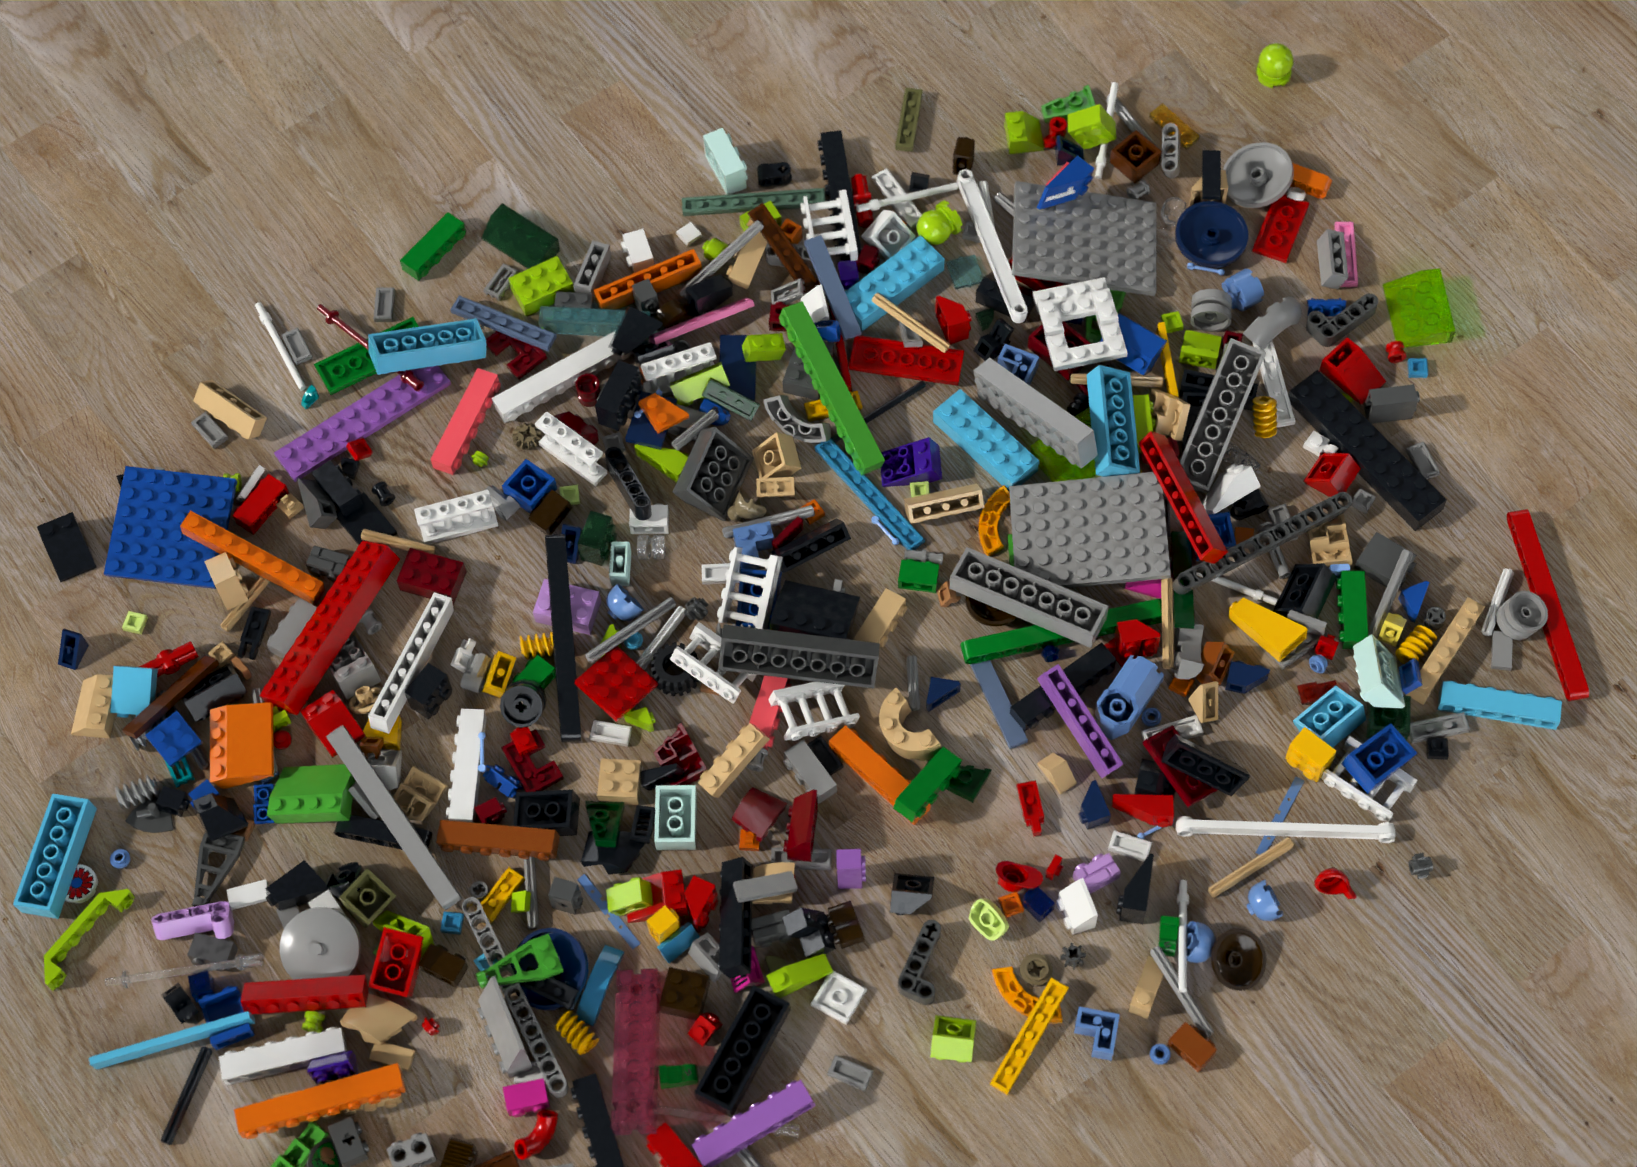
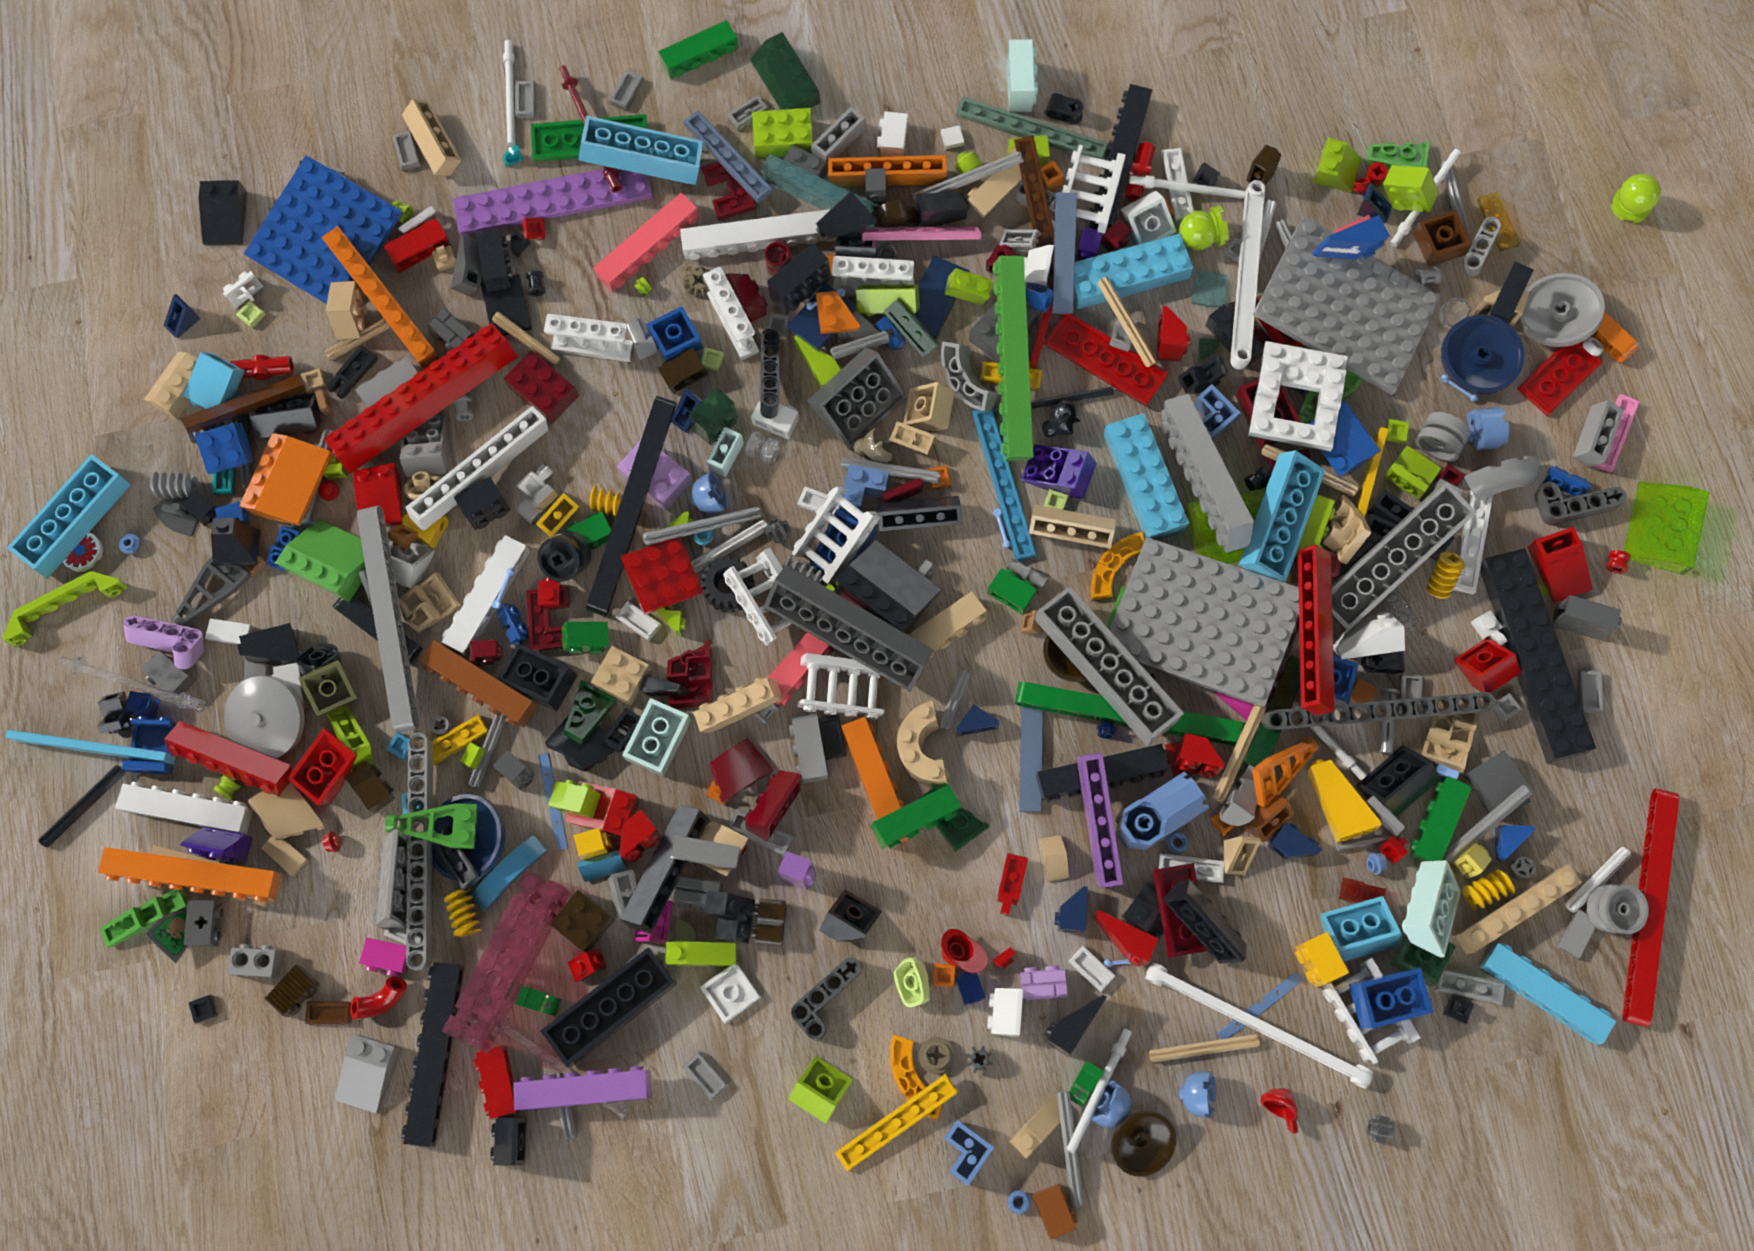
camera: 25 degrees right, 10 degrees up
olive plate [895,87,923,152] -> none
blue tile [1398,658,1422,694] -> none
dark azure tile [1407,358,1428,378] -> none
none -> white hips [223,271,264,308]
none -> green brick [562,621,609,654]
none -> black piece [1042,399,1080,437]
none -> orange plate [1252,737,1318,807]

